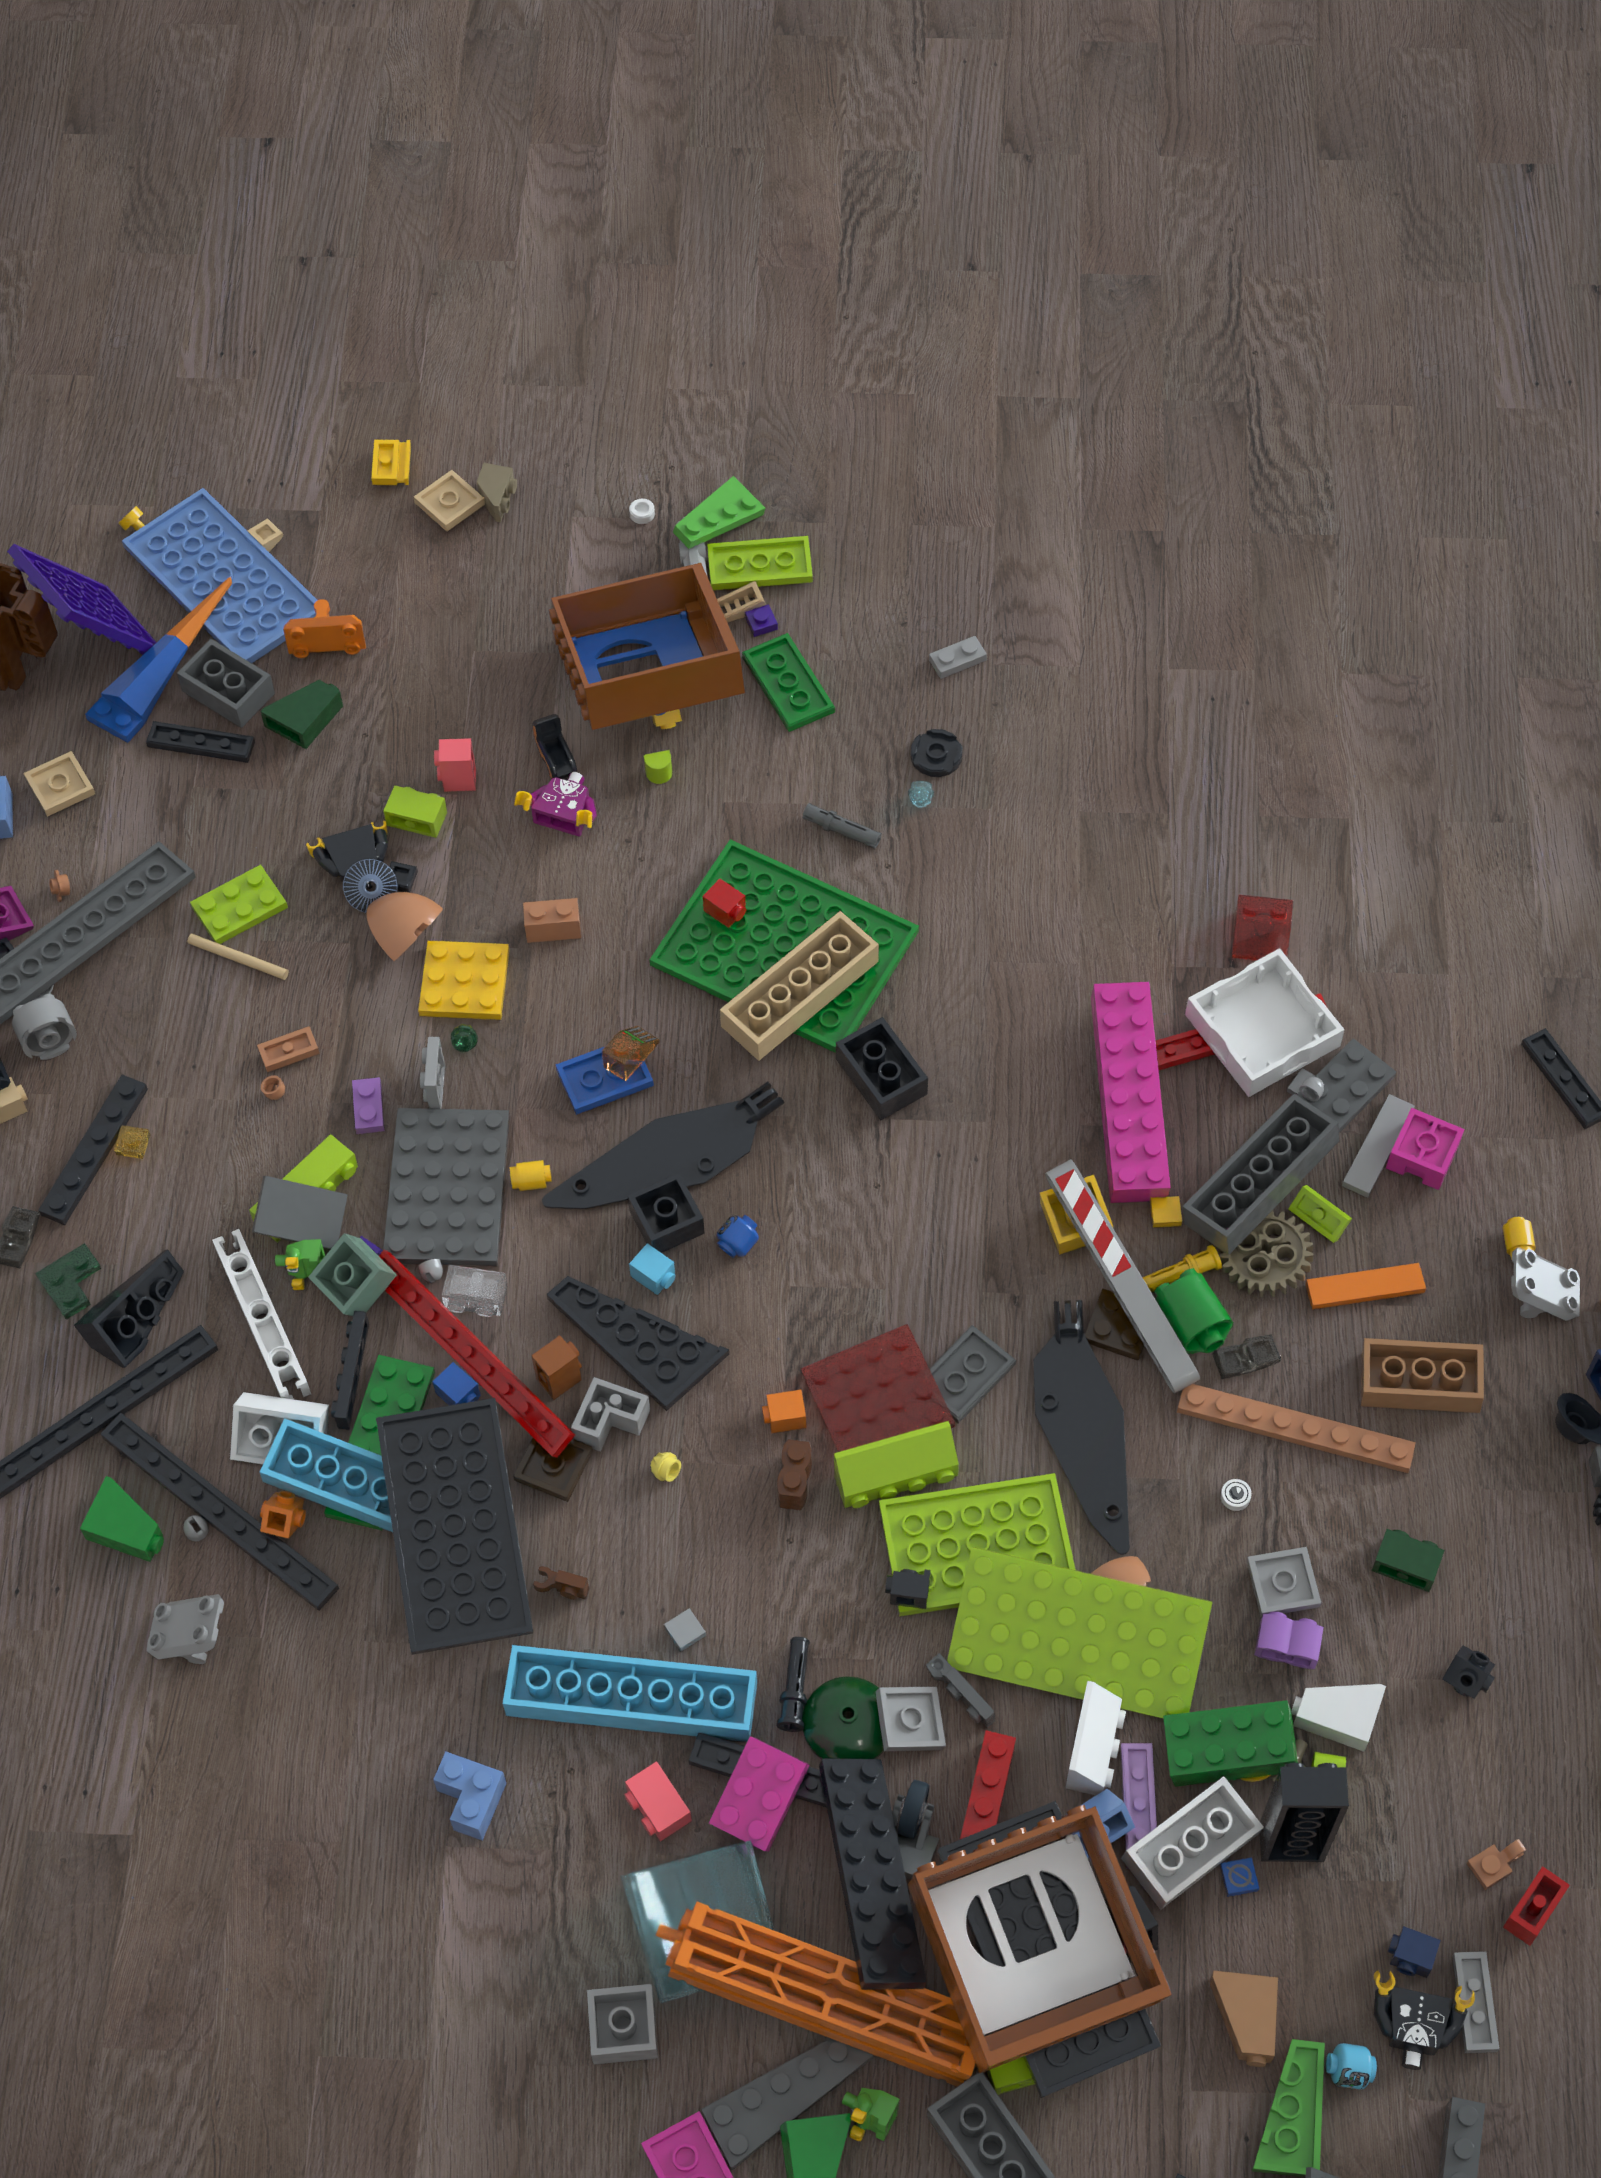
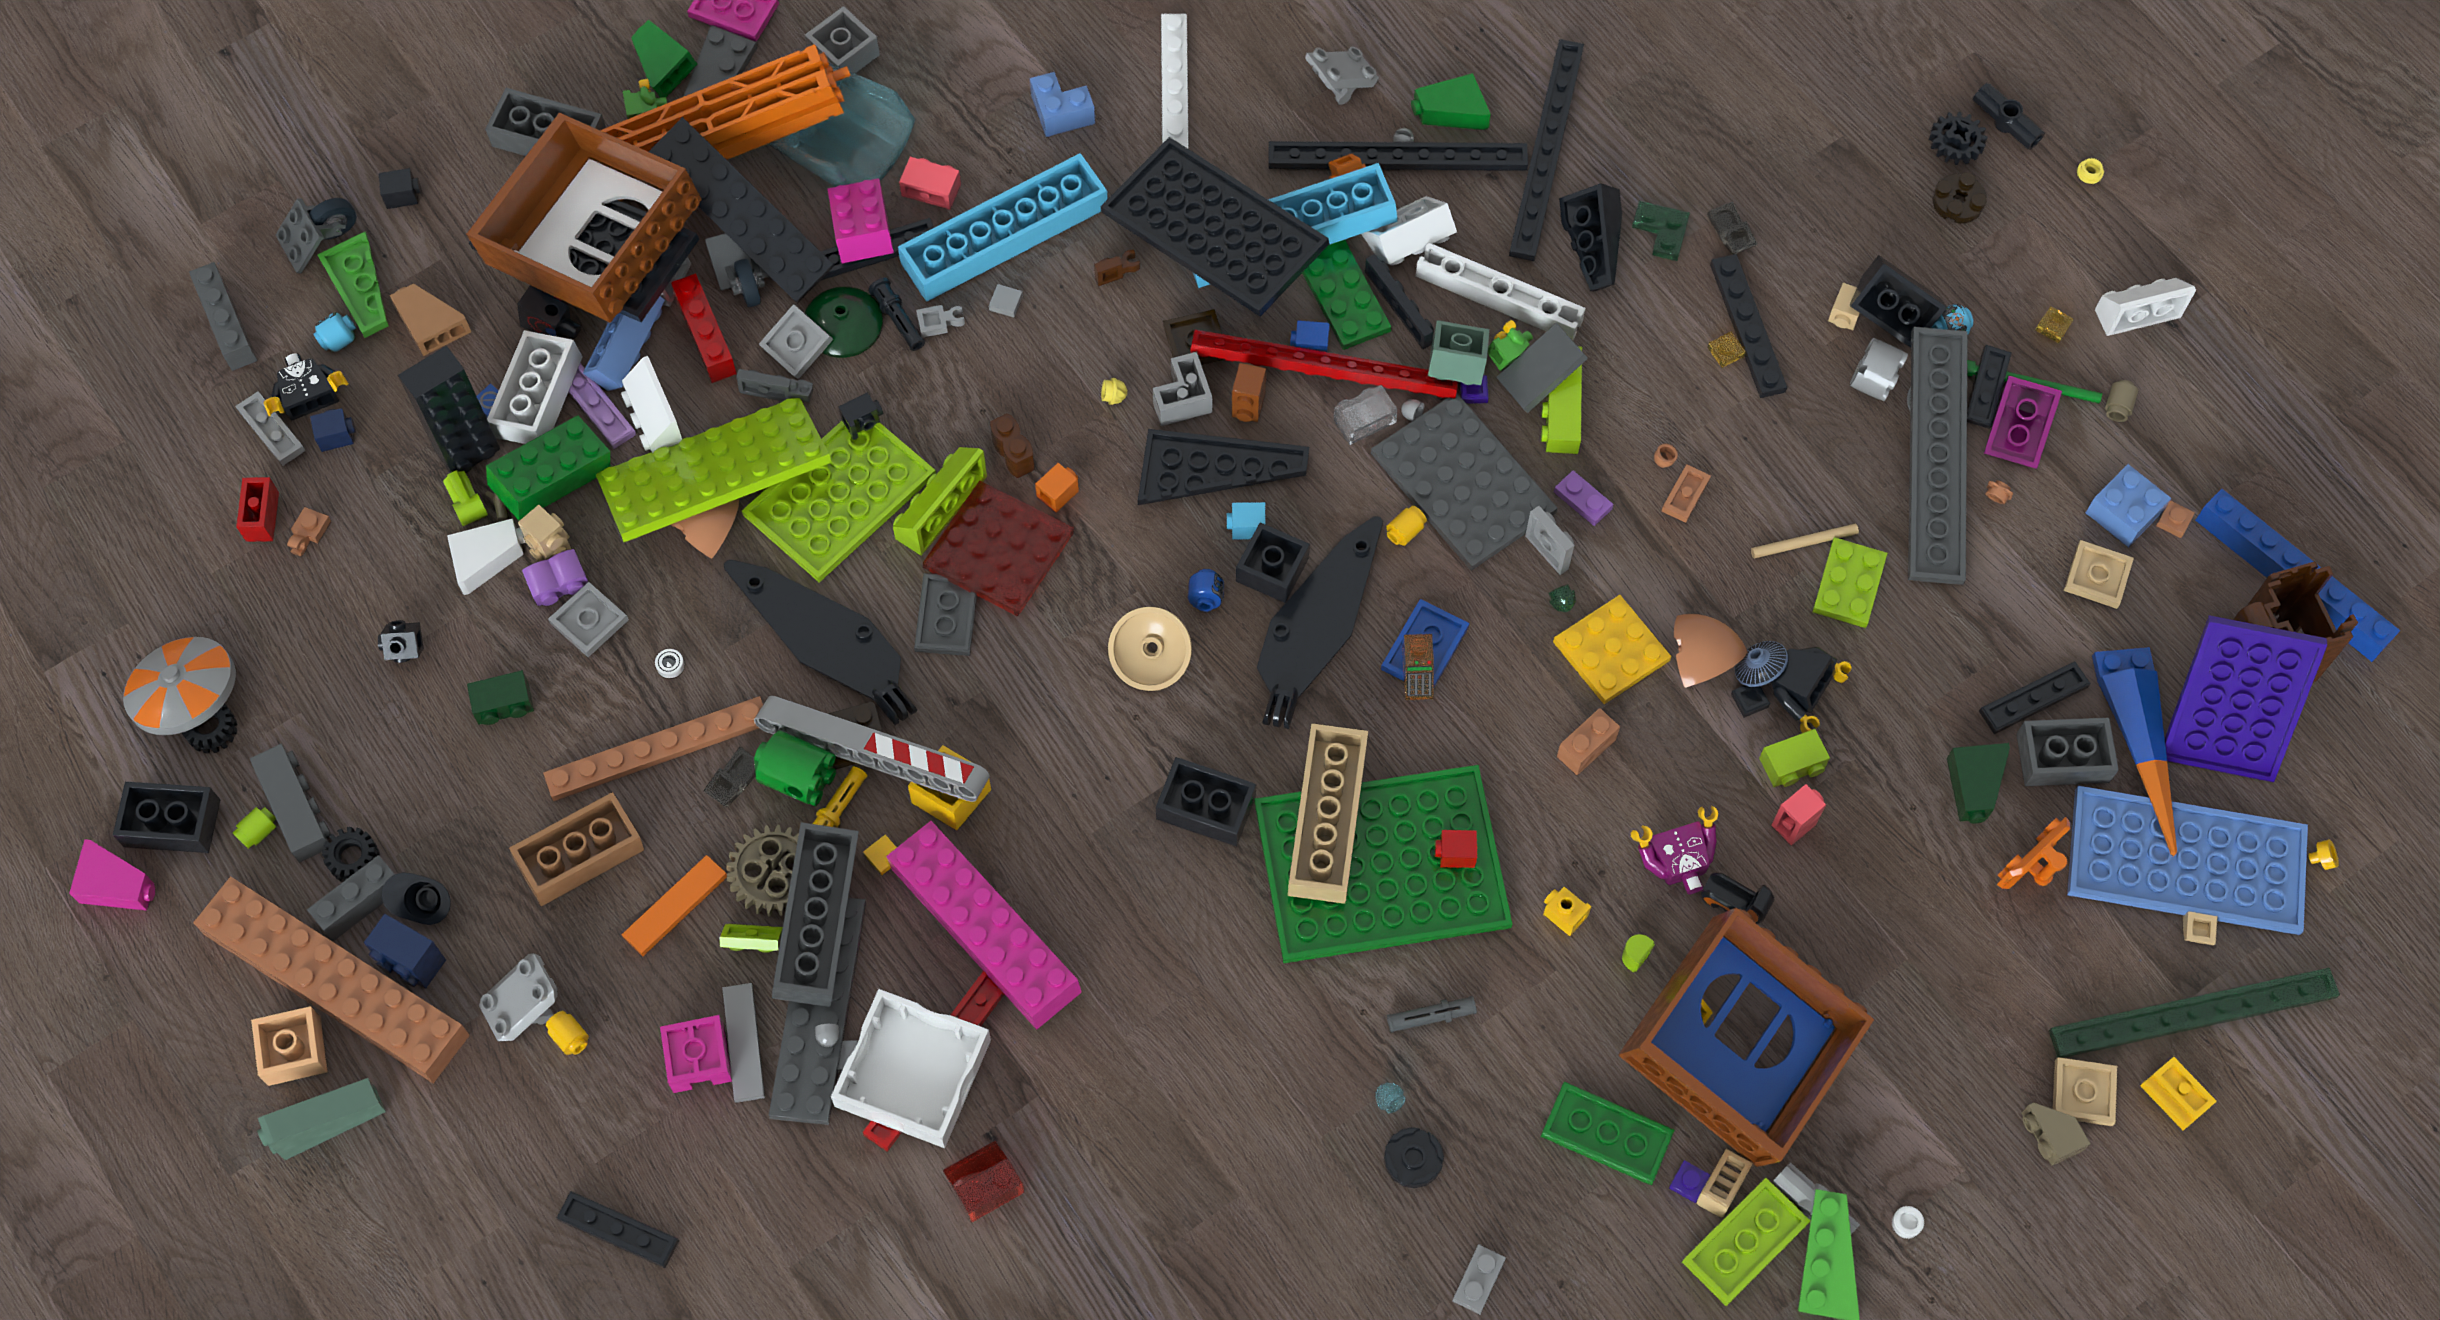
camera: 140 degrees right, 5 degrees up
none -> tan brick [518,505,571,562]
none -> light grey plate [916,305,965,338]
none -> tan dish [1108,607,1192,691]
none -> white plate [1161,14,1188,148]
none -> yellow brick [1543,887,1592,936]
none -> clear green plate [2049,968,2340,1058]

